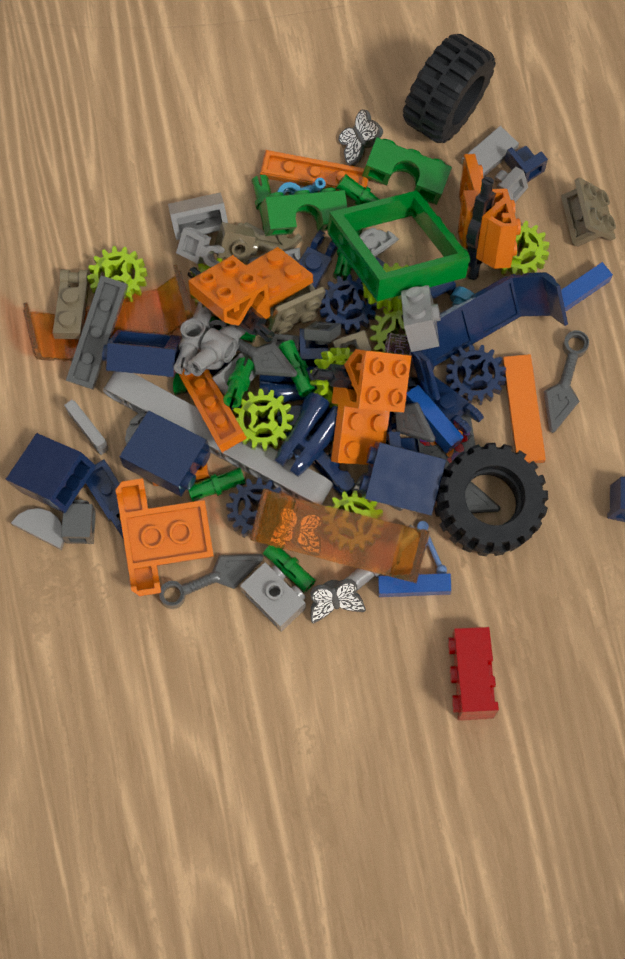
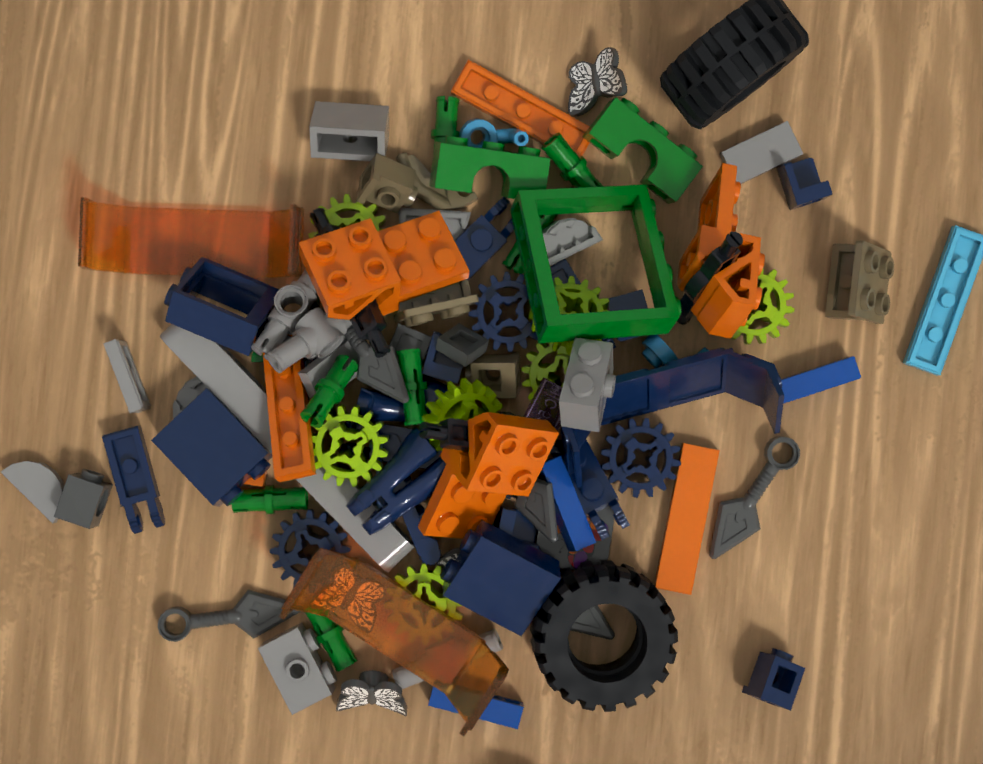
camera: 10 degrees right, 15 degrees up
dark blue brick [5,433,96,513] -> none
dark tan plate [53,269,90,339] -> none
dark grey plate [66,275,129,390] -> none
lime gear [87,246,148,305] -> none
orange piece [116,478,214,596] -> none
light grey plate [176,227,225,267] -> none
medium blue hinge [417,521,447,574] -> none
light grey tile [494,167,528,202] -> none

